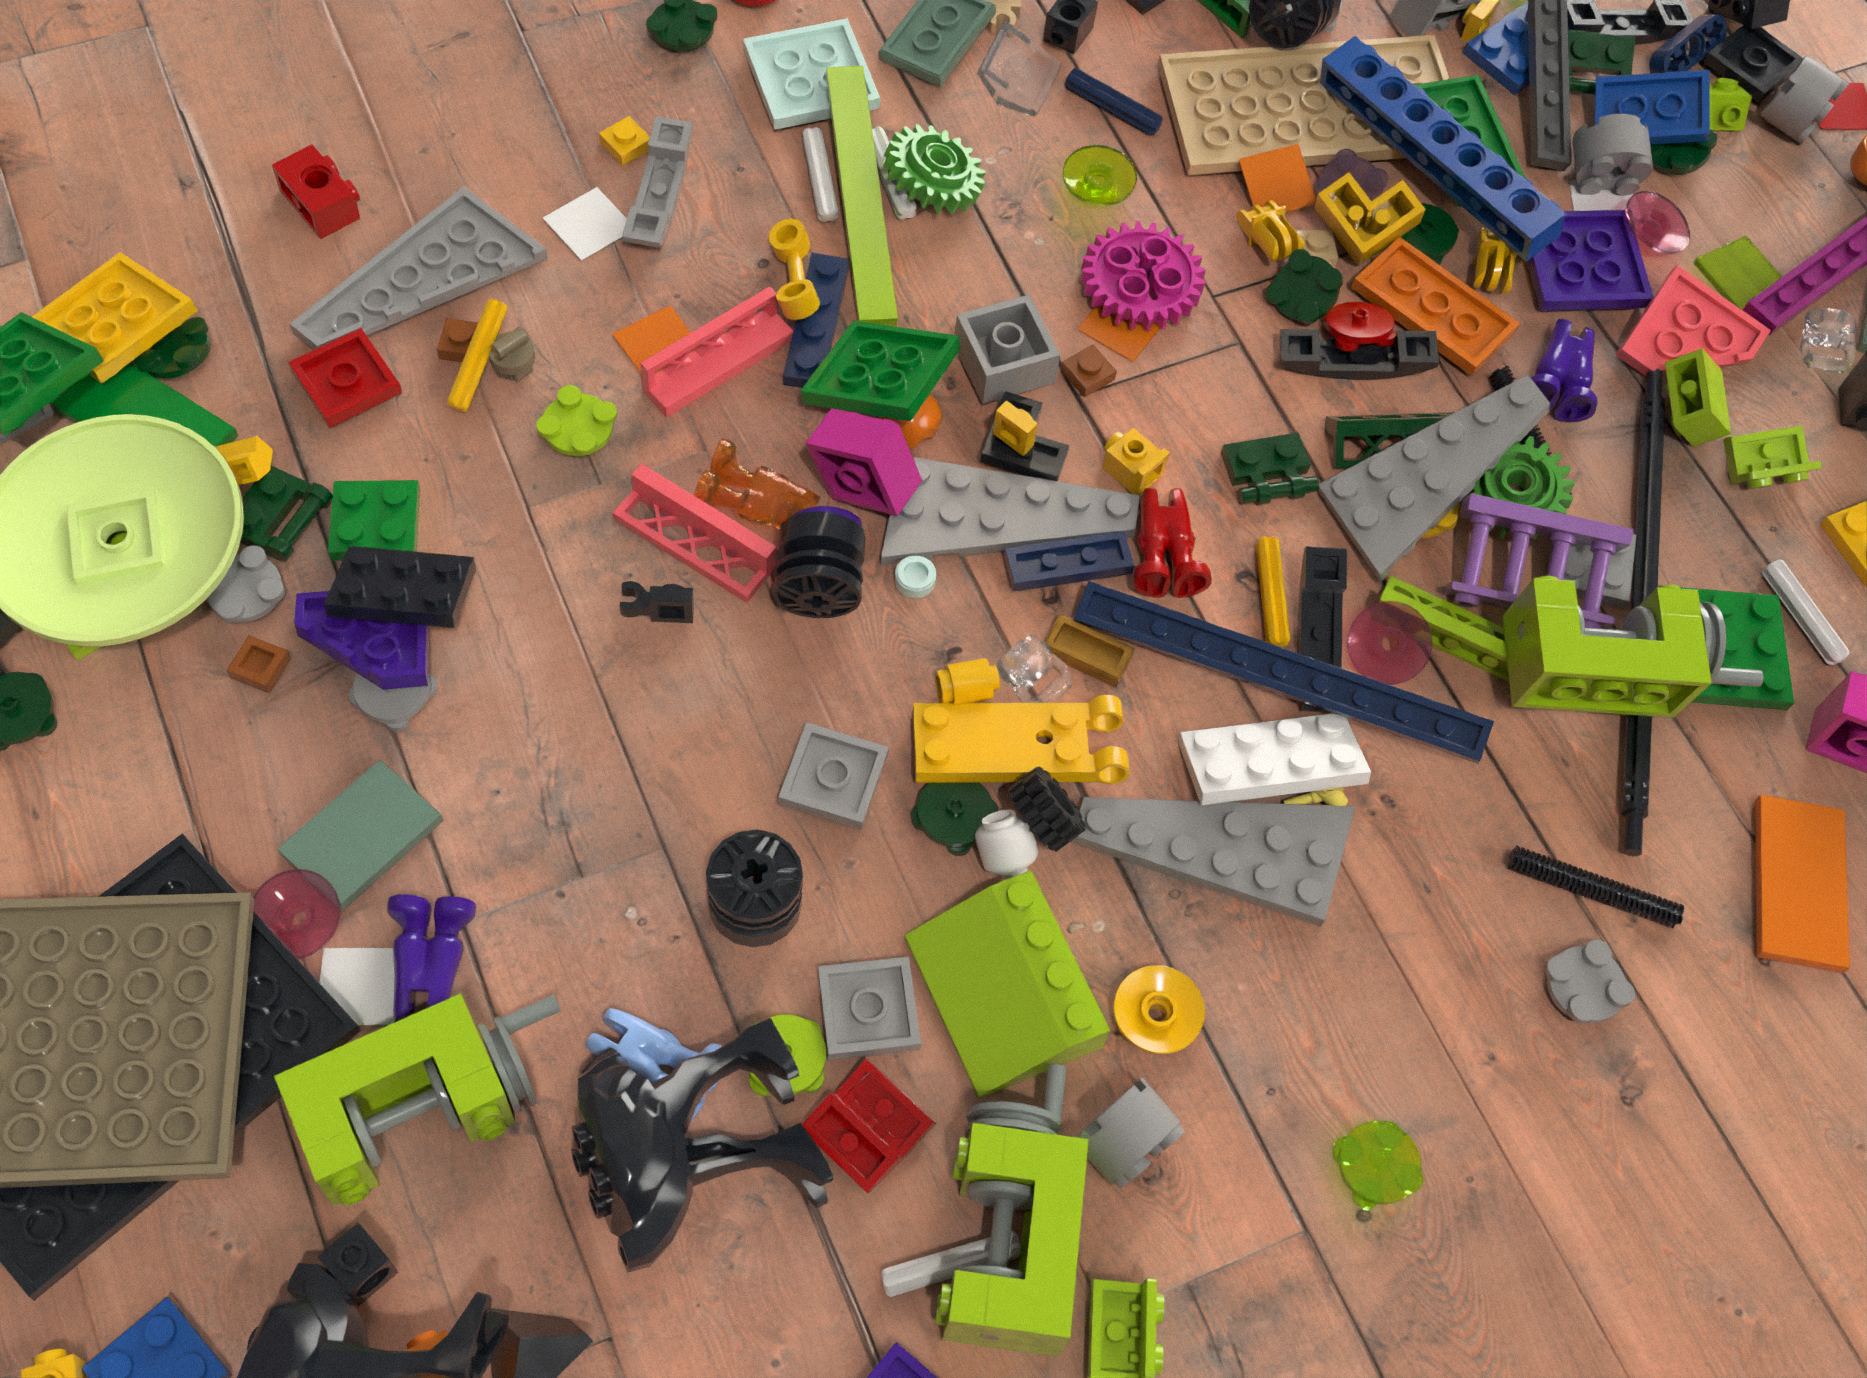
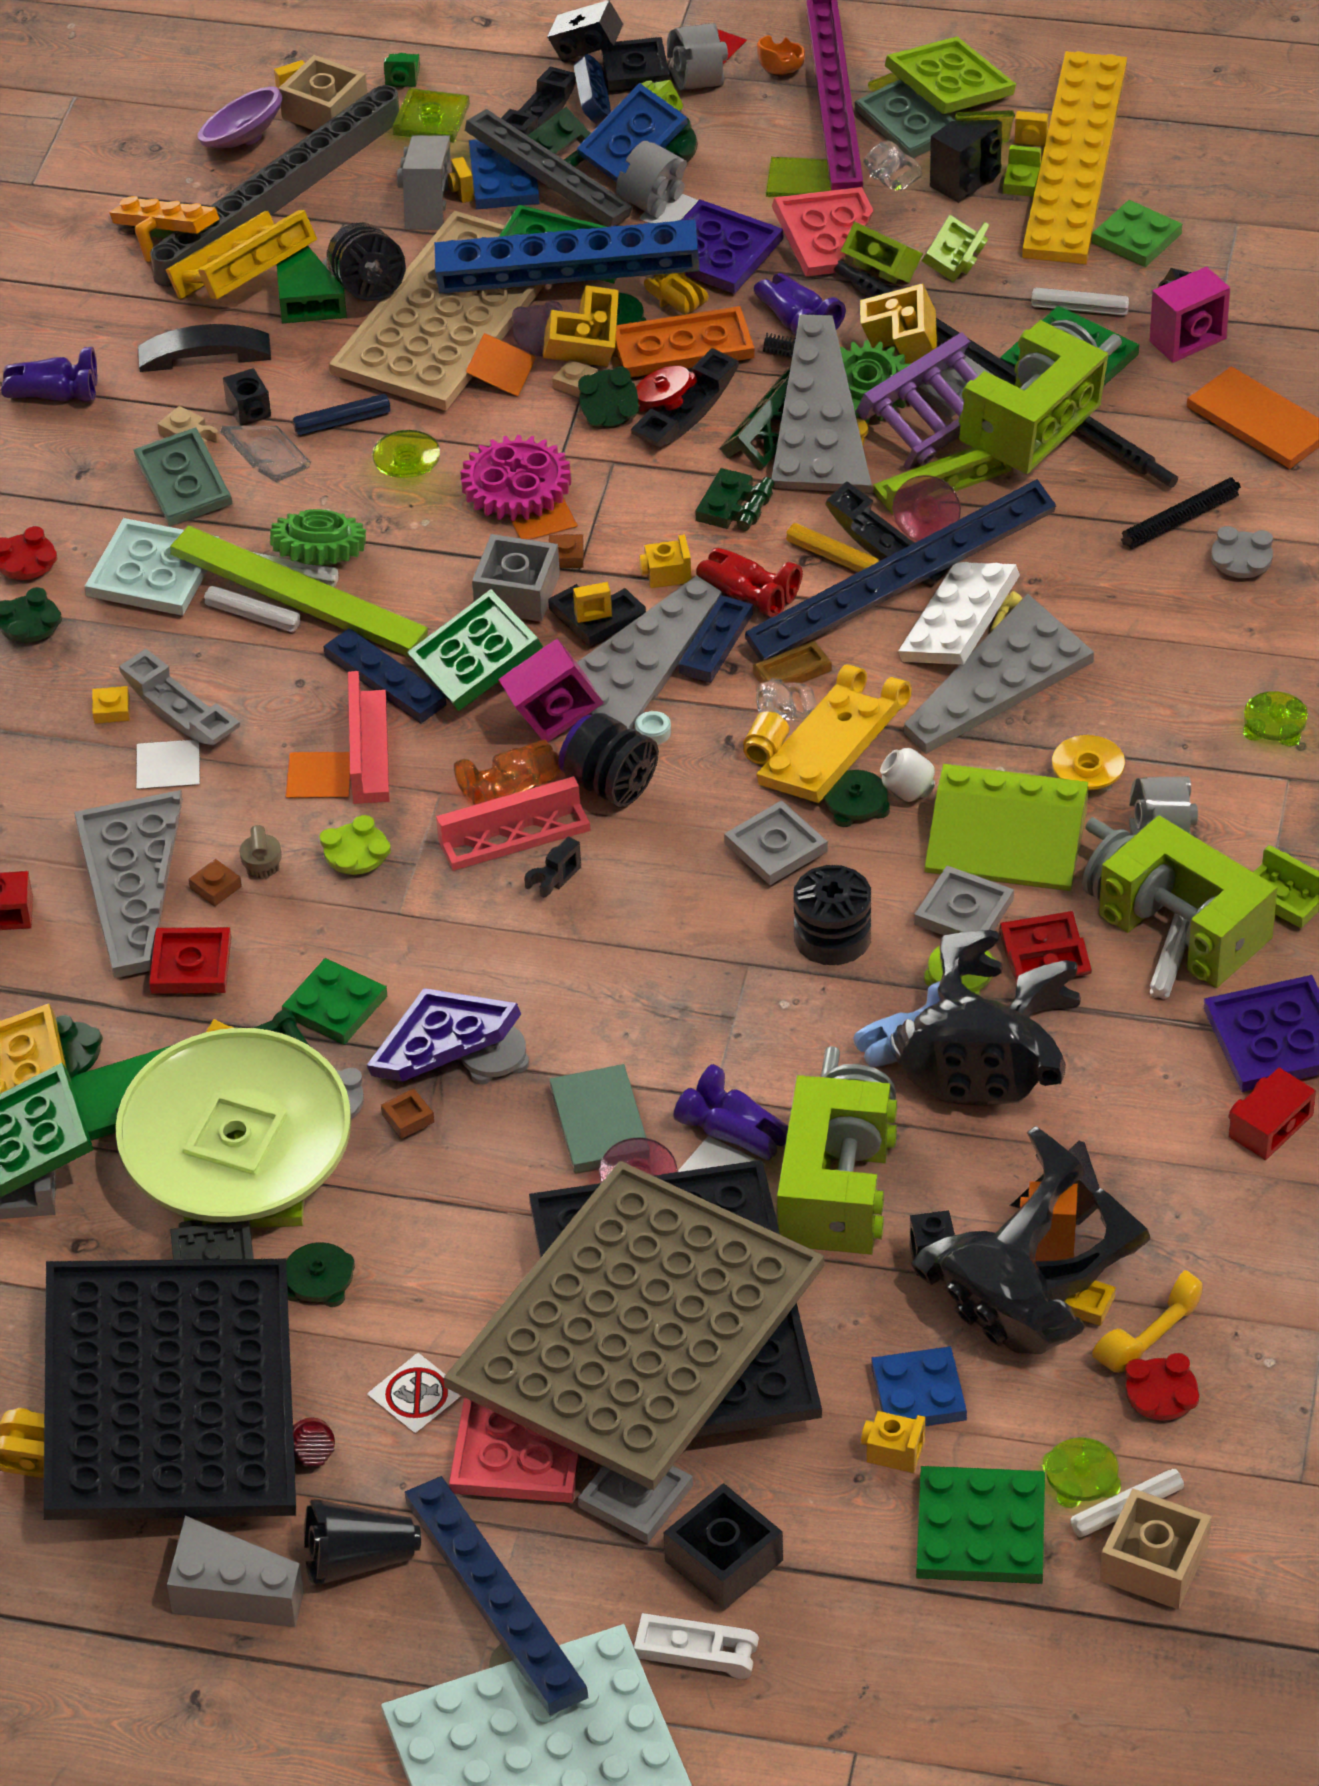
camera: 45 degrees left, 15 degrees down
black plate [324,546,476,628] -> none
yellow axle [447,299,508,412] -> none
yellow piece [769,218,820,320] -> none
black tyre [1008,766,1086,852] -> none
yellow arm [1236,200,1305,263] -> none
clear pink dish [1626,191,1690,254] -> none
none -> yellow brick [860,283,937,364]

